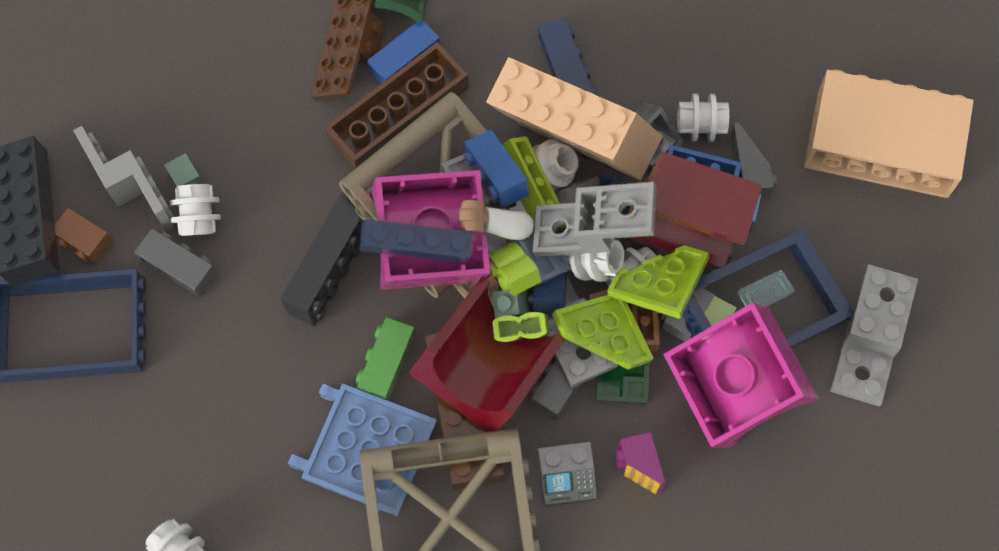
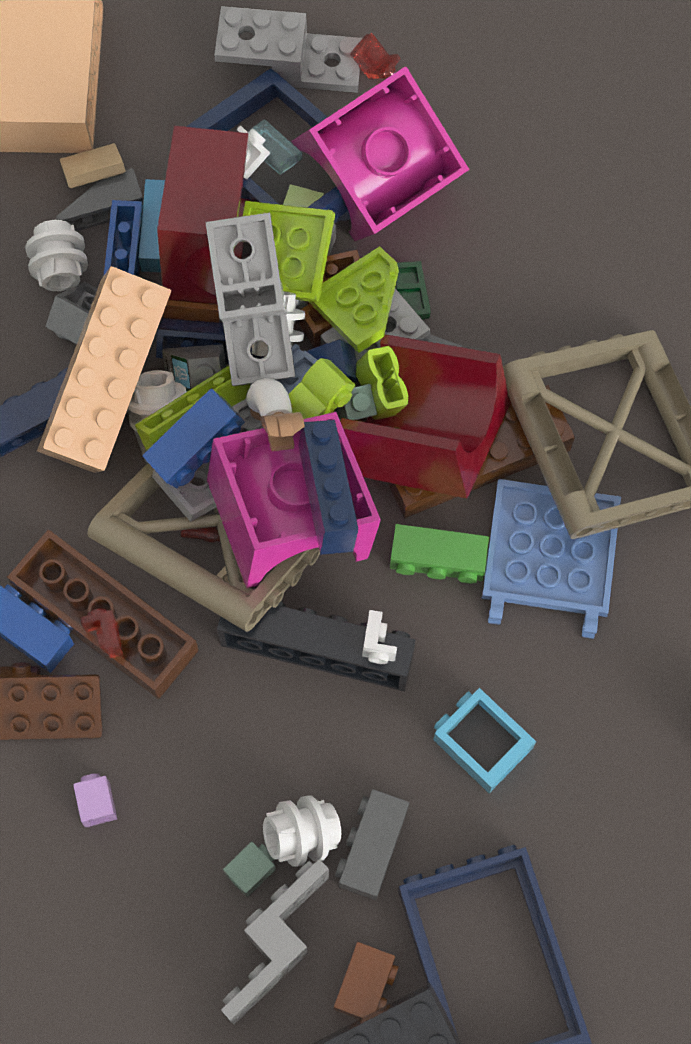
camera: 105 degrees left, 0 degrees up
flat silver slope [538,442,597,506] -> none
magenta slope [614,432,665,494] -> none
none -> tan tile [60,143,126,188]
none -> lavender brick [73,774,117,827]
none -> clear red bracket [80,609,123,658]
none -> white bracket [237,125,270,179]
none -> clear red bracket [350,33,401,80]
none -> white bracket [362,610,397,664]
none -> medium azure window [433,688,536,793]

